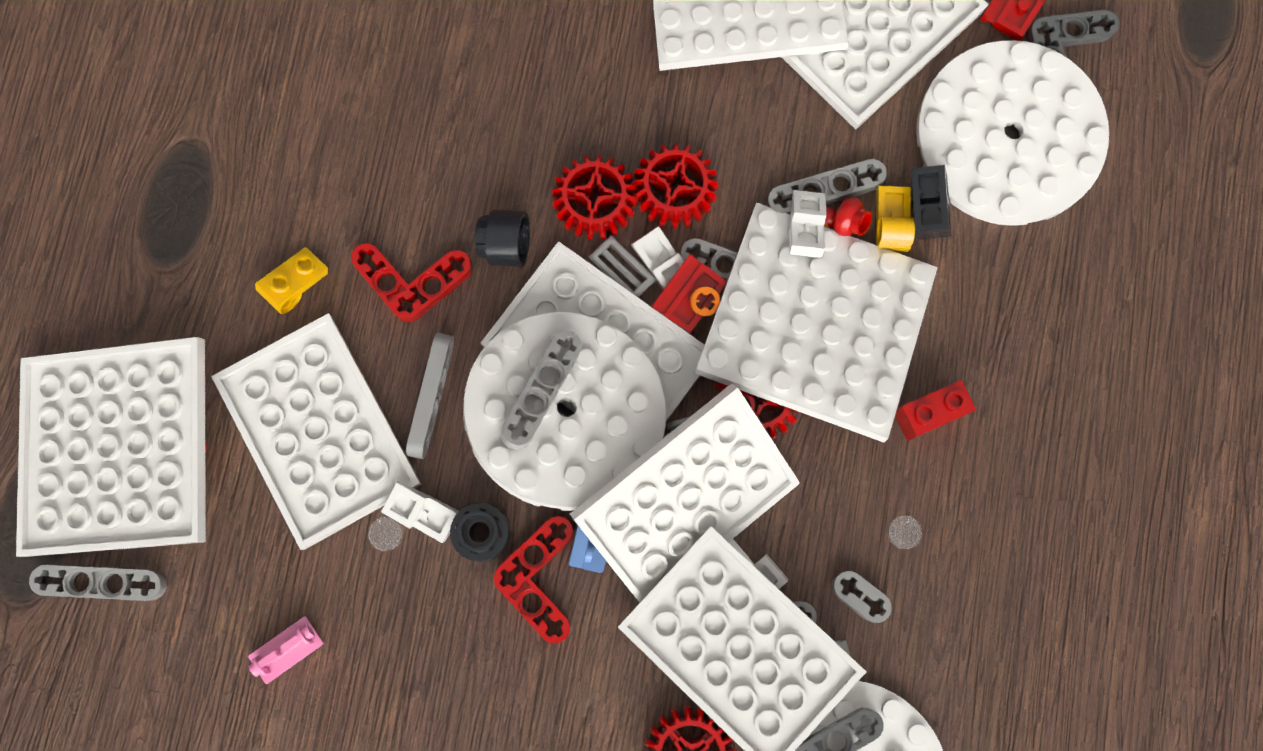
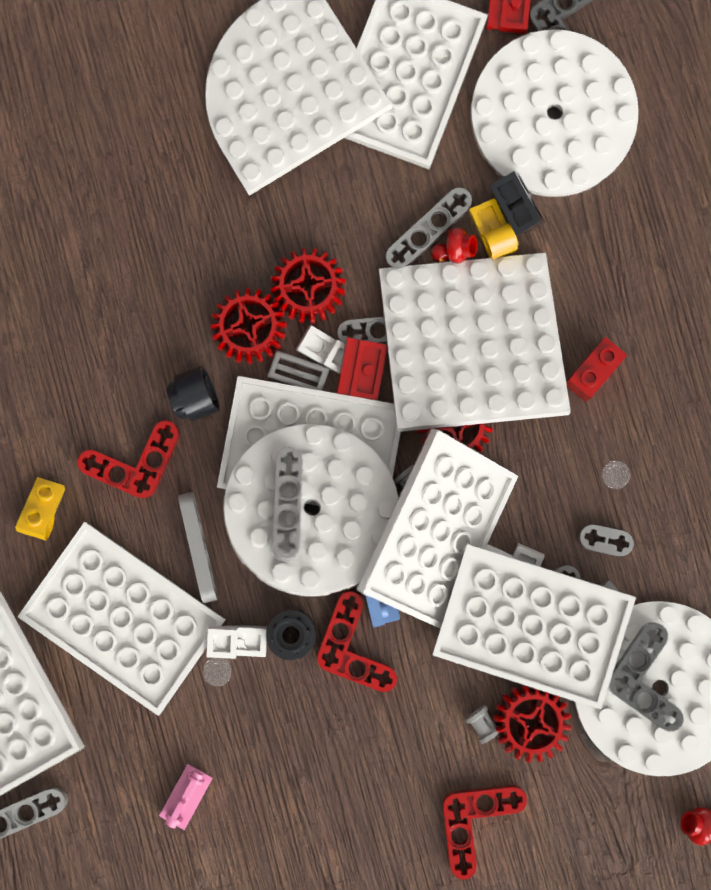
camera: 25 degrees left, 5 degrees up
orange bush [689,287,720,316] -> none
white slope [789,190,826,258] -> none
none -> light grey bush [465,705,500,744]

